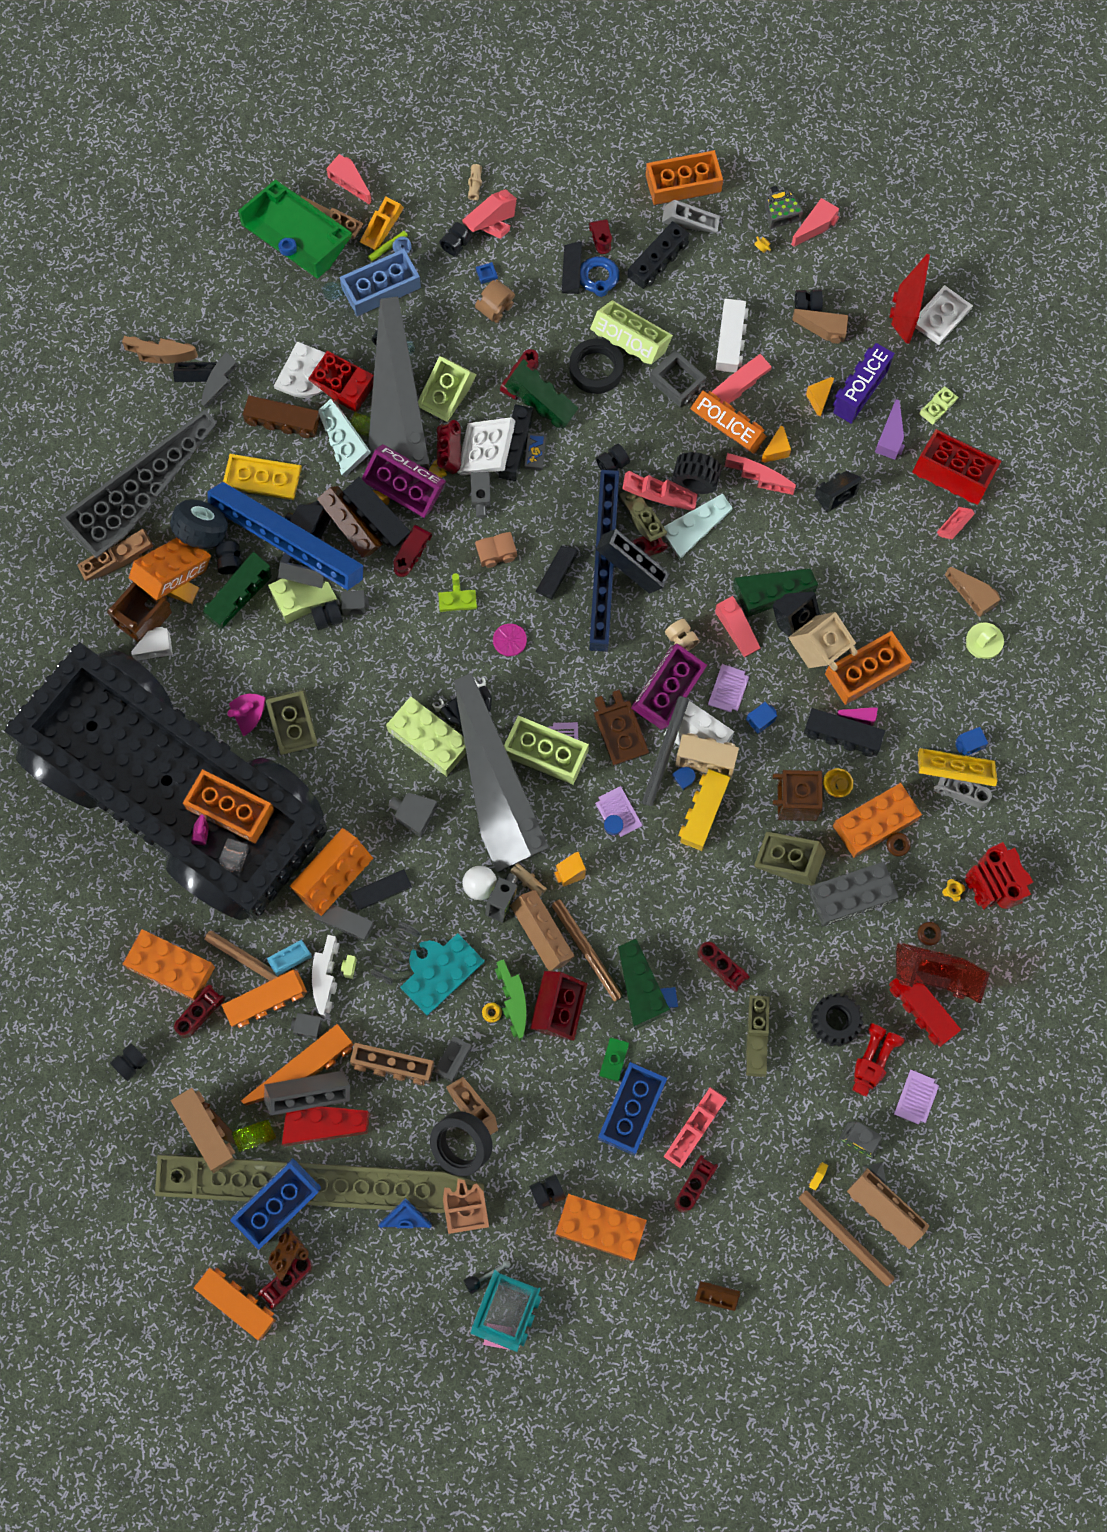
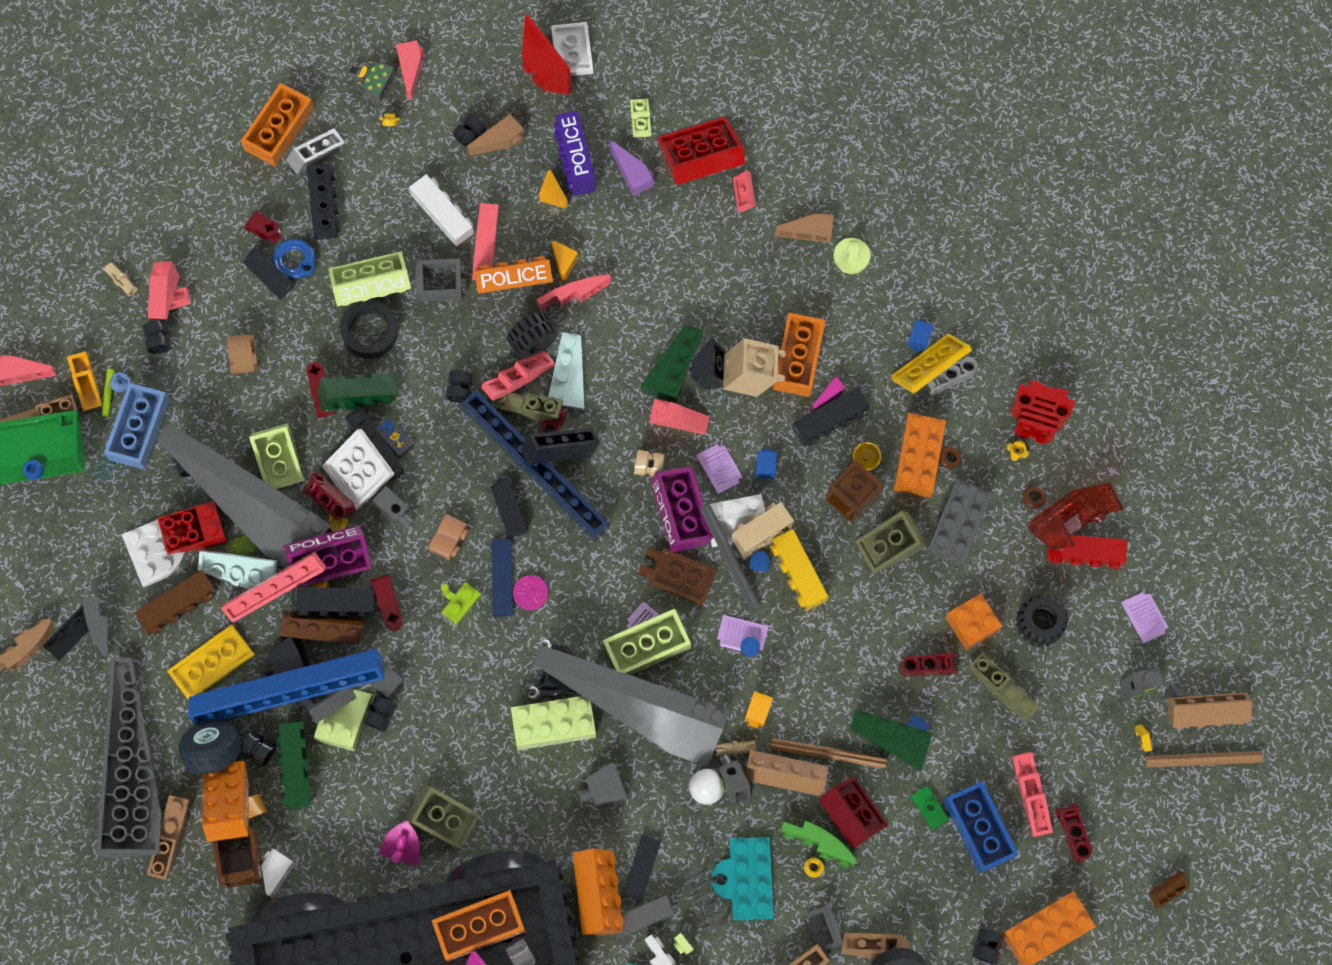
camera: 50 degrees left, 0 degrees up
blue tile [476,262,498,284] -> none
black slope [814,470,862,513] -> none
red piece [852,1023,905,1097] -> none
none -> coral plate [221,552,326,623]
none -> dark blue tile [491,539,513,617]
none -> orange brick [945,594,1002,650]

